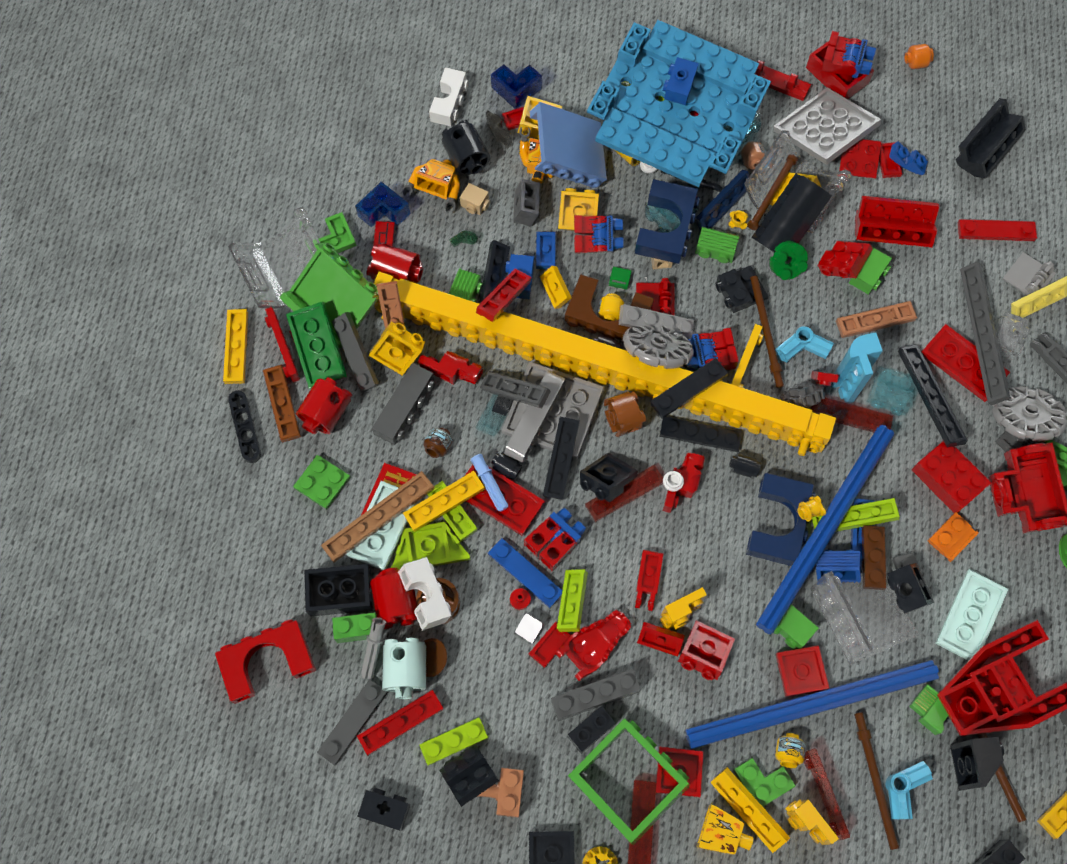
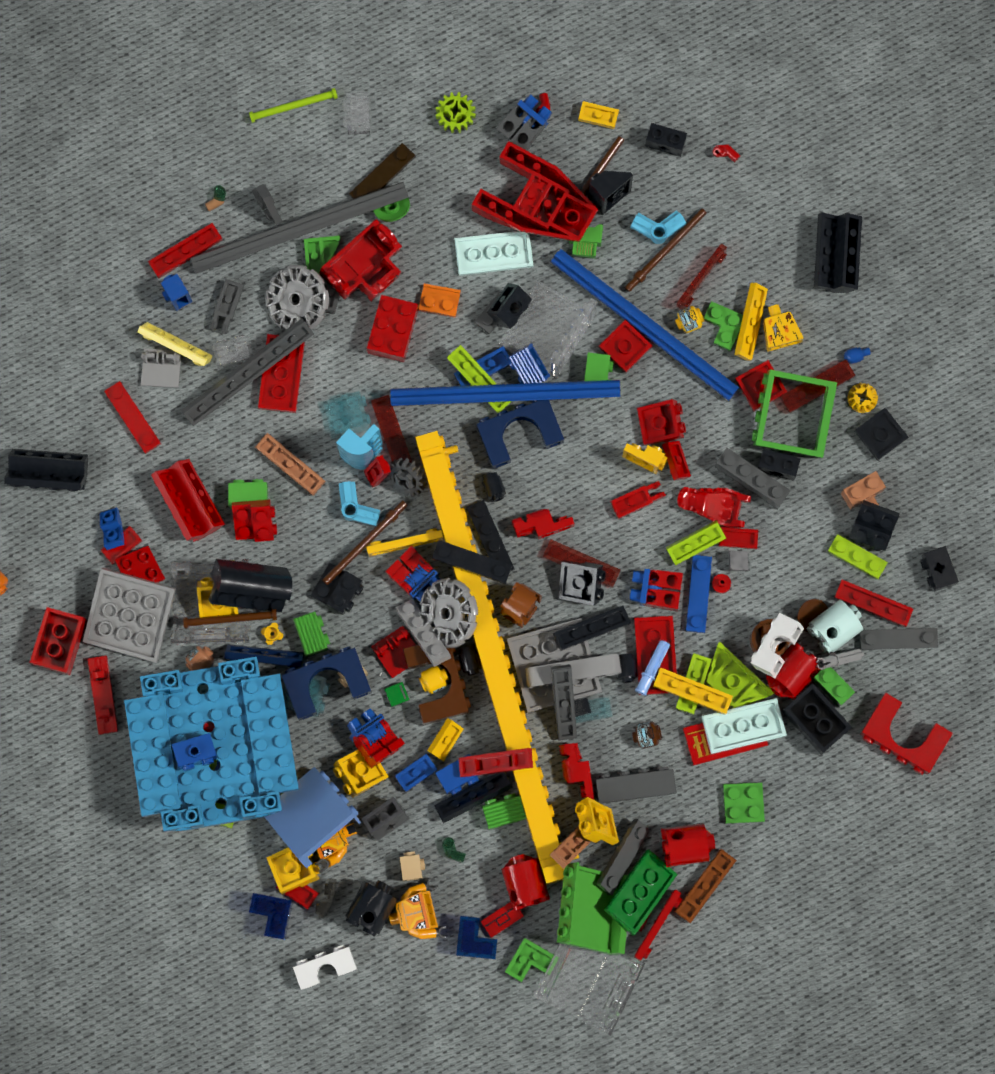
camera: 125 degrees left, 10 degrees up
yellow plate [223,309,248,384] -> none
black beam [228,390,261,463] -> none
medium nougat tile [321,471,435,563] -> none
white plate [663,471,684,492] -> none
green plate [769,241,808,280] -> none
yellow plate [785,799,839,845] -> none
yellow brick [797,496,826,522] -> none
hips [821,31,876,78] -> none
reddish brown plate [862,526,886,590] -> none
black tile [898,345,968,448] -> none

